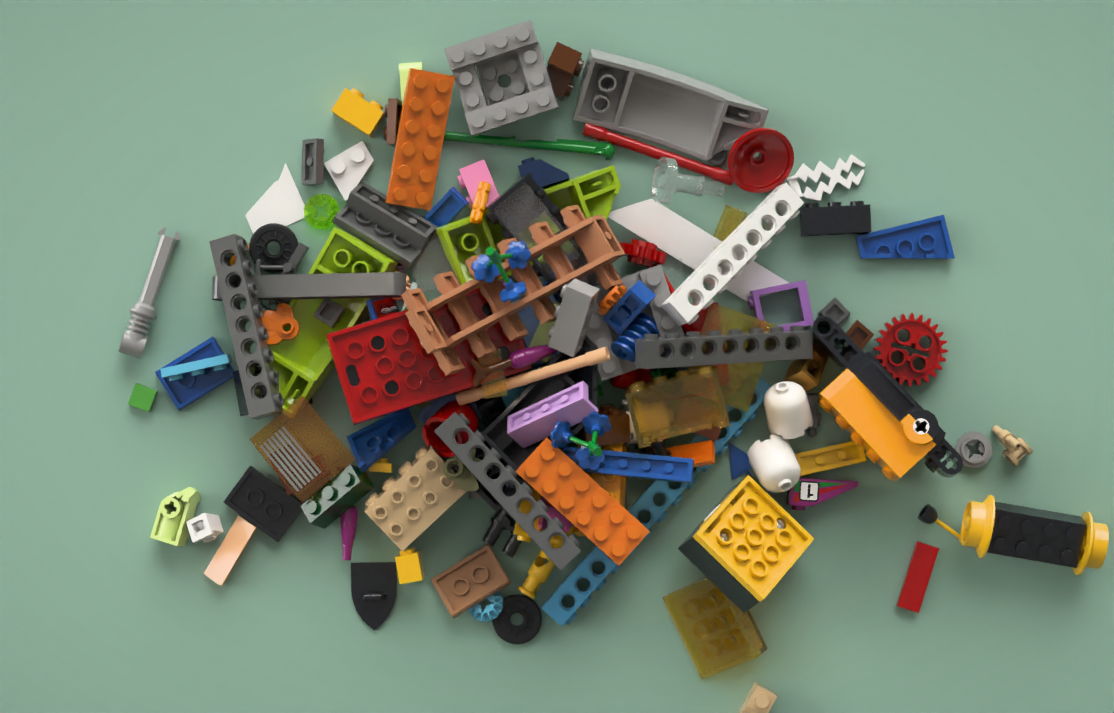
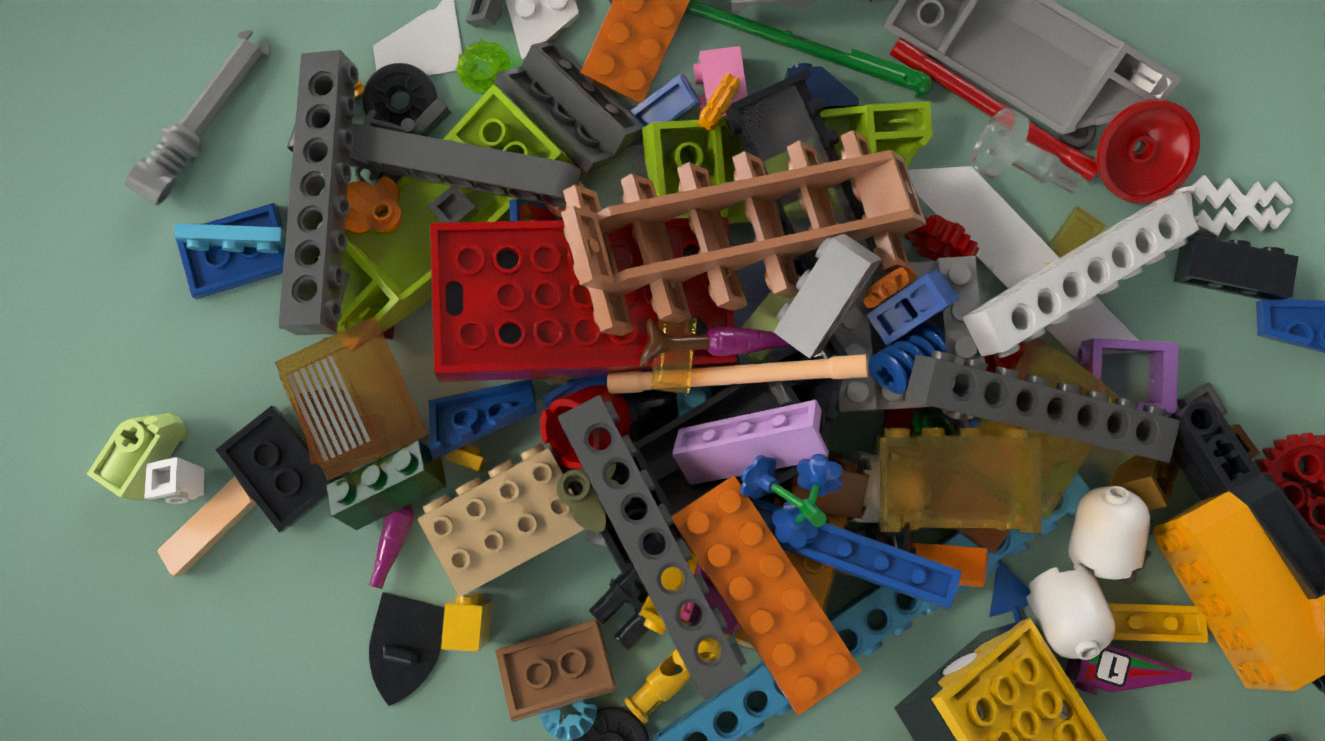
camera: 15 degrees right, 5 degrees down
bright green tile [128,383,158,412] -> none
blue plant [471,241,531,302] -> none
red cone [610,370,639,389] -> none

